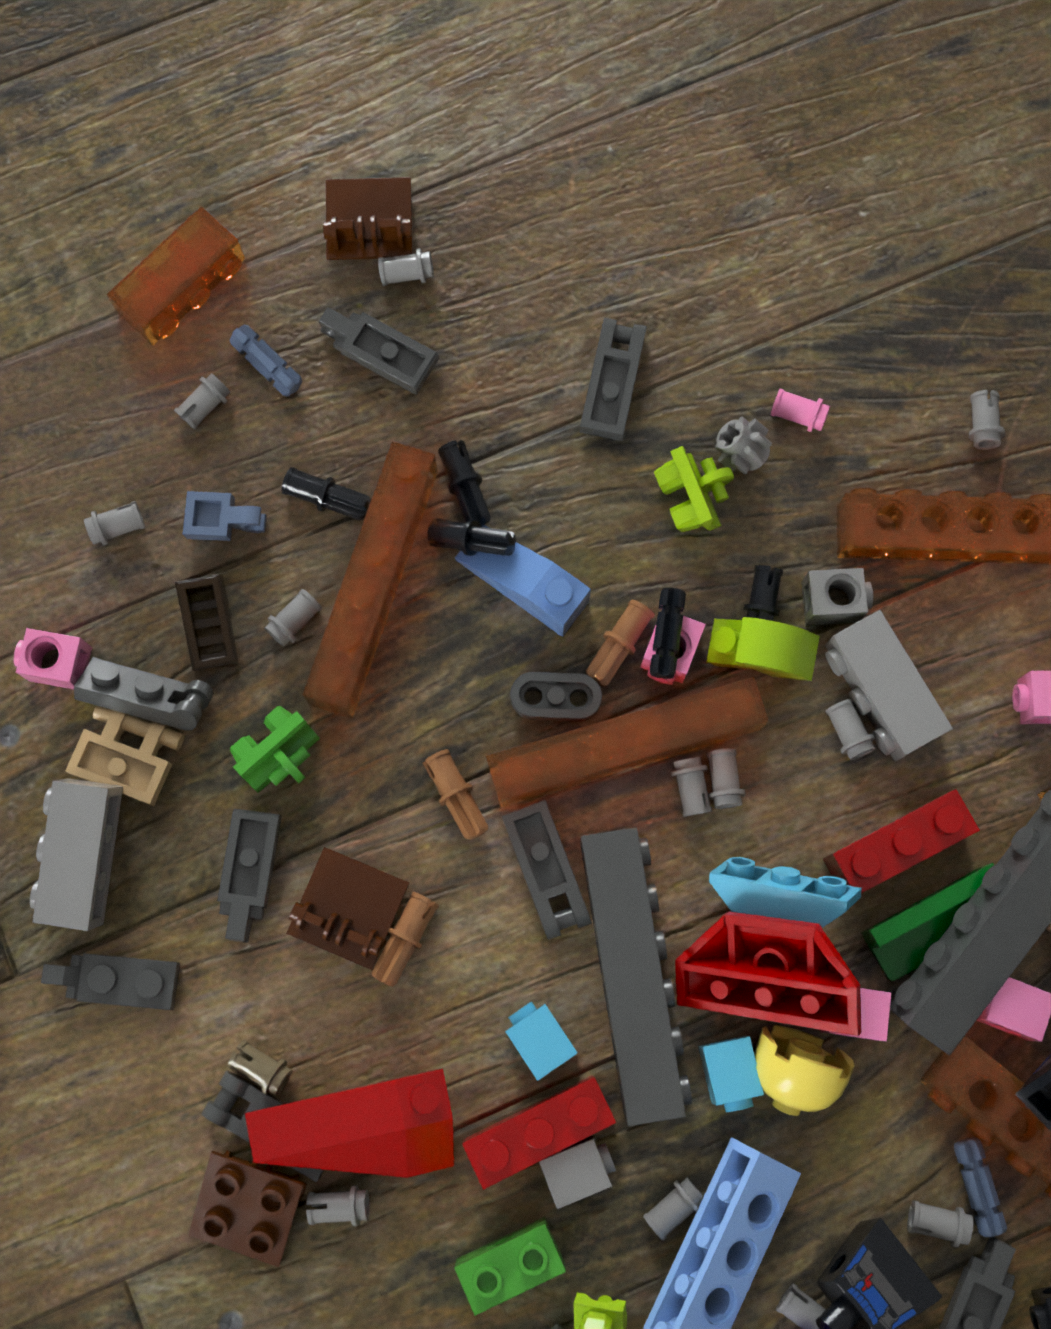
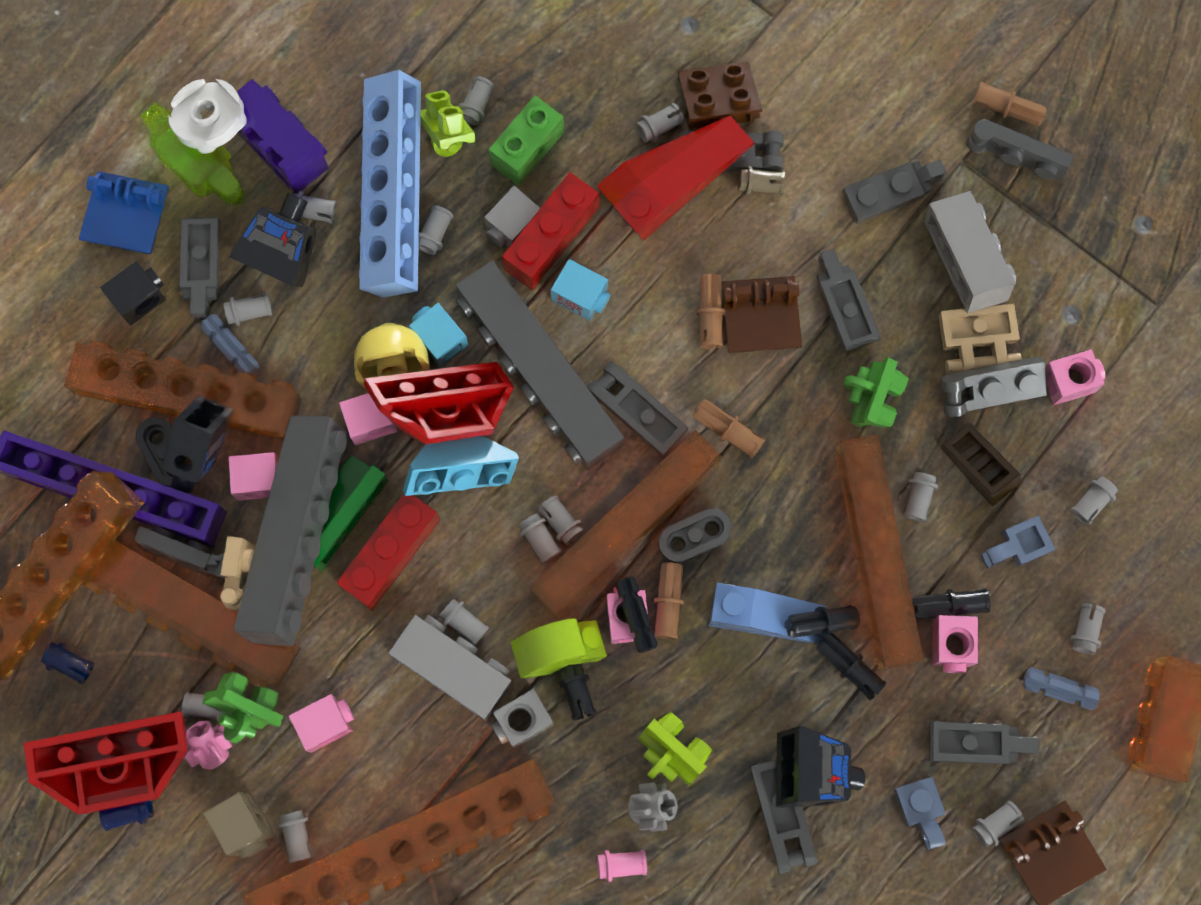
camera: 150 degrees right, 0 degrees up
none -> black torso [776,726,865,808]
none -> sand blue plate [894,777,946,850]
none -> bright pink brick [932,615,978,673]

